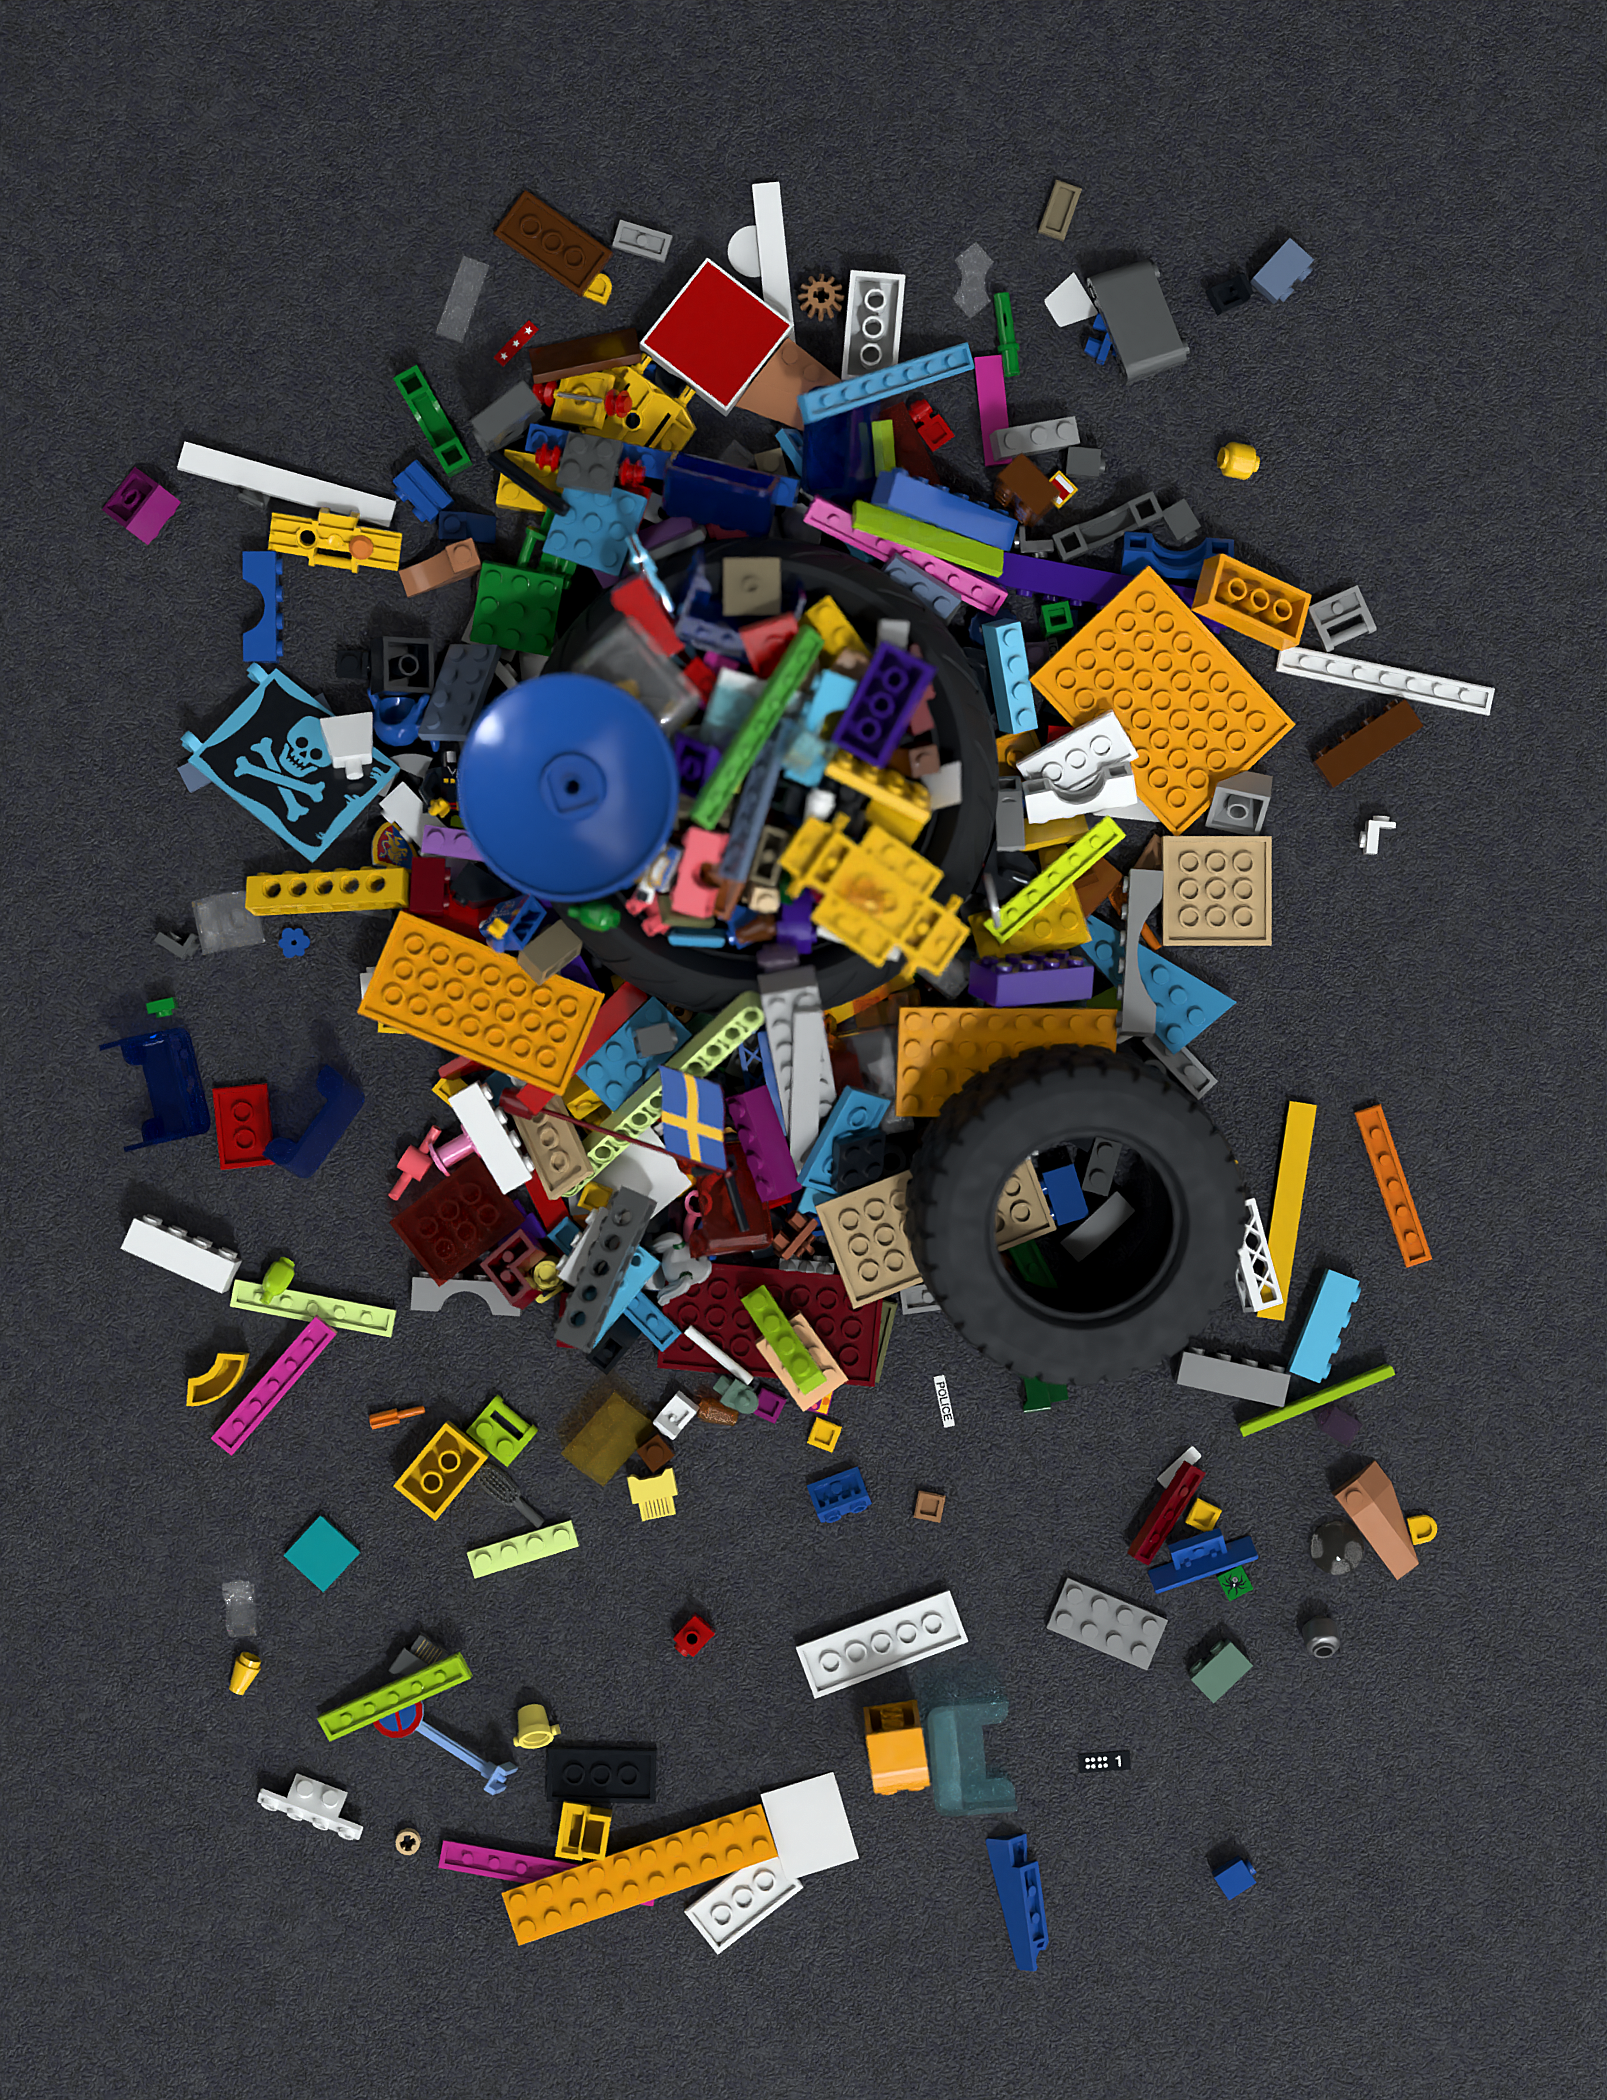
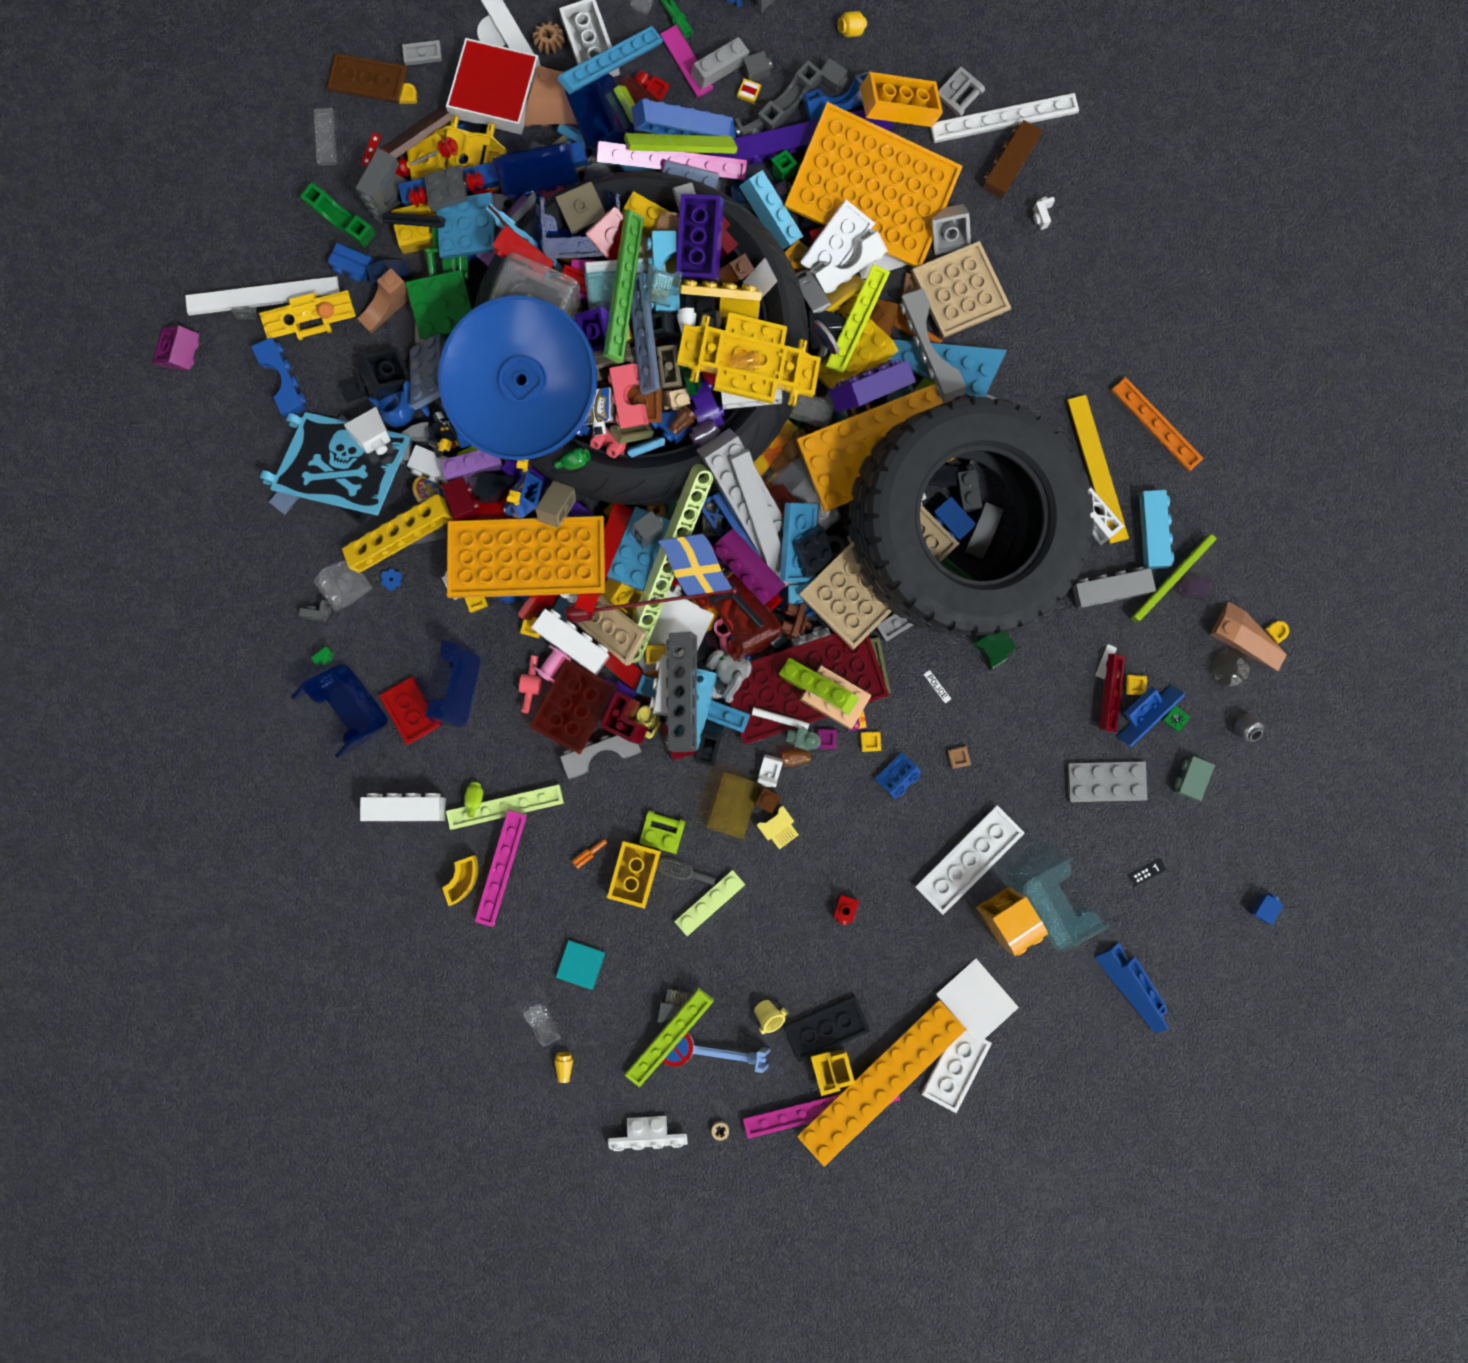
camera: 25 degrees left, 5 degrees down
reddish brown brick [993,452,1060,529] -> none

